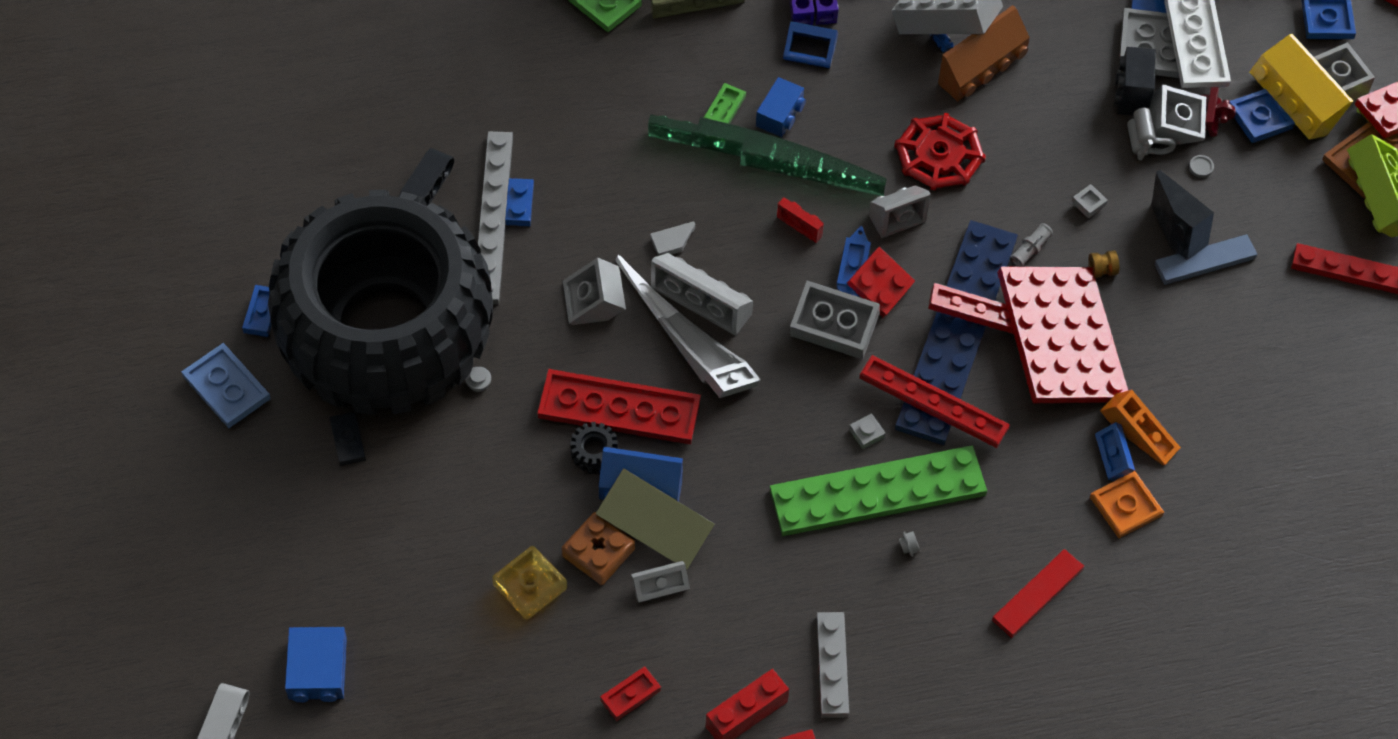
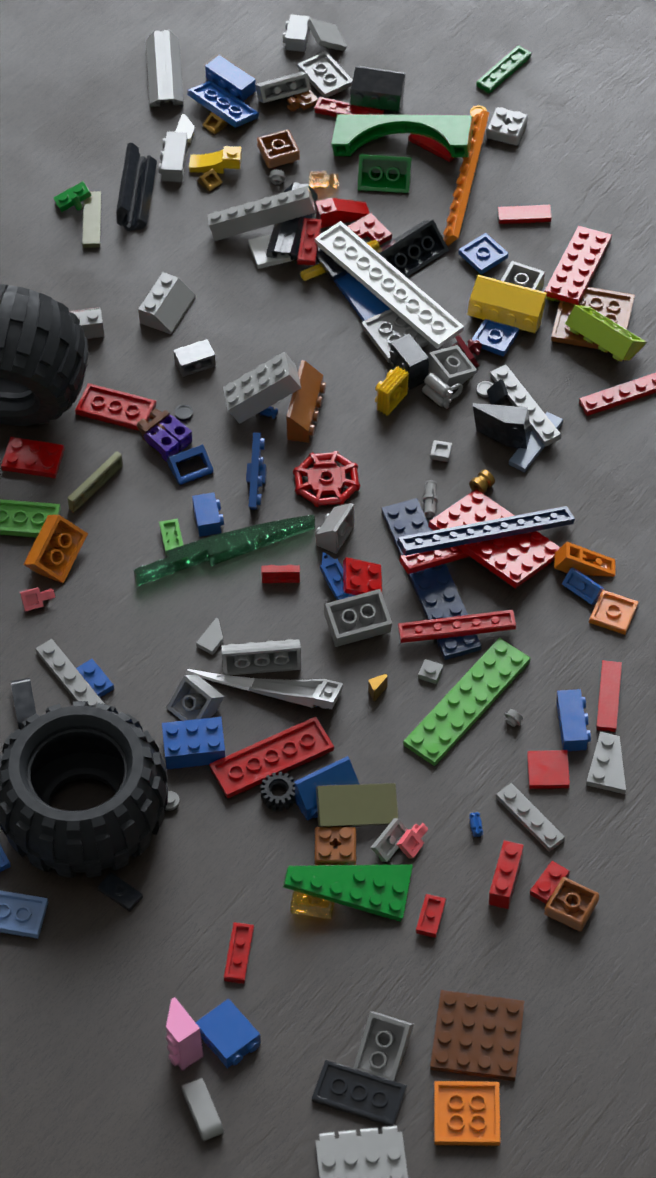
camera: 35 degrees left, 5 degrees down
none -> coral plate [20,587,55,611]
none -> orange slope [23,514,88,583]
none -> blue brick [162,717,226,769]
none -> bright pink slope [166,997,203,1070]
none -> red tile [224,922,254,984]
none -> blue plate [246,433,267,510]
none -> green wing [283,865,413,922]
none -> pearl gold slope [368,674,388,701]
none -> yellow brick [375,366,409,416]
none -> coral plate [396,823,428,858]
none -> plate [397,506,575,556]
none -> blue piece [469,812,483,837]
none -> black slope [487,379,508,405]
none -> plate [490,364,561,447]
none -> red tile [527,750,570,789]
none -> brick [556,689,591,751]
none -> light grey wing [586,732,626,794]

